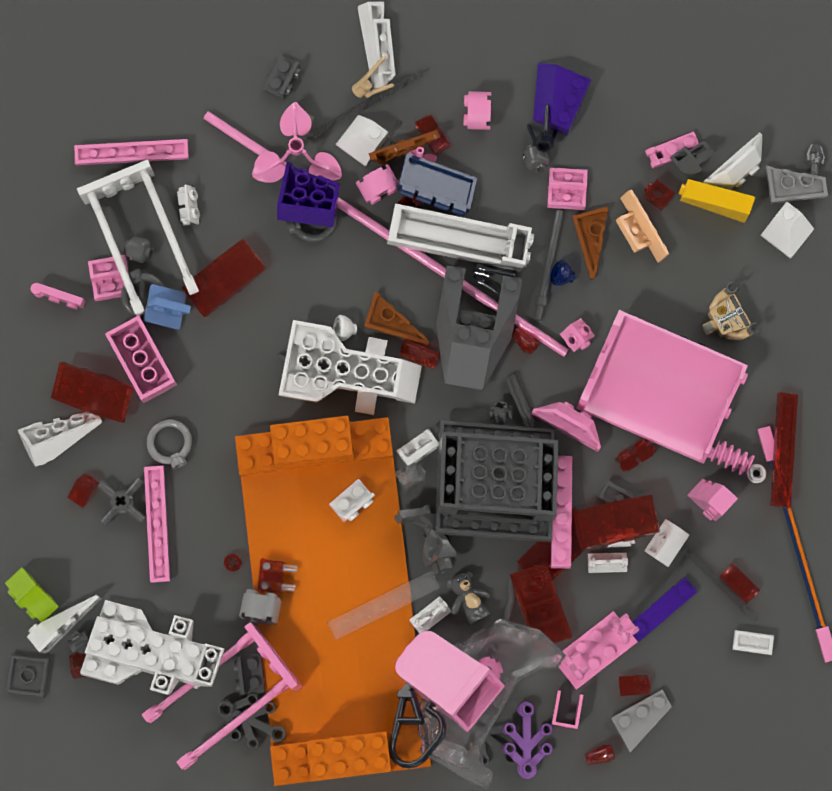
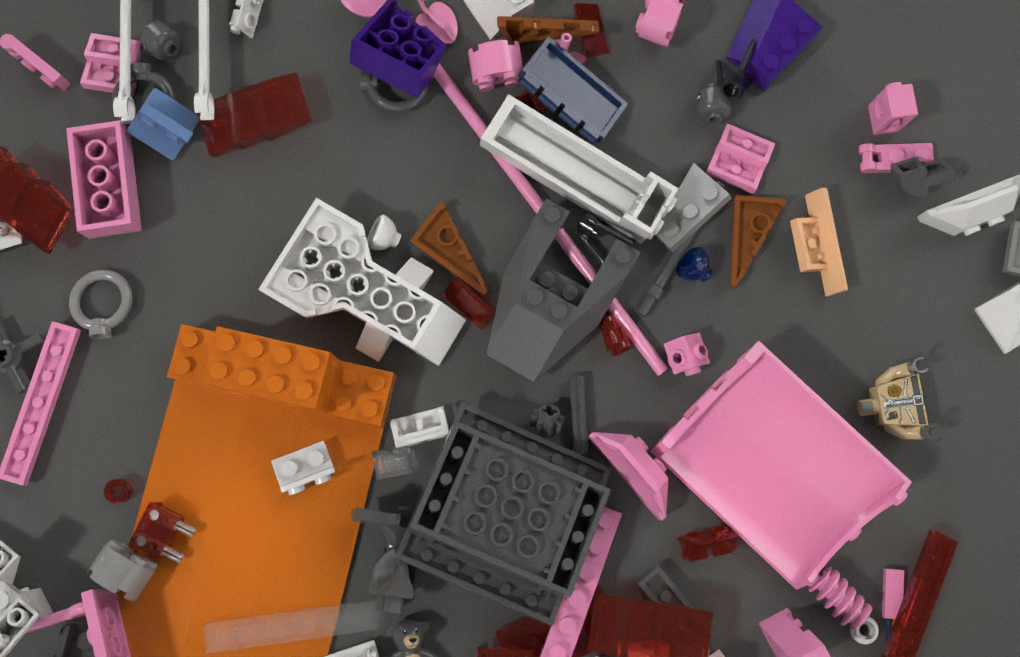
camera: 15 degrees right, 0 degrees up
clear red brick [644,179,675,212] -> none
yellow slope [679,179,755,223] -> none
none -> light grey wing [654,163,731,253]
none -> bright pink brick [868,82,918,135]

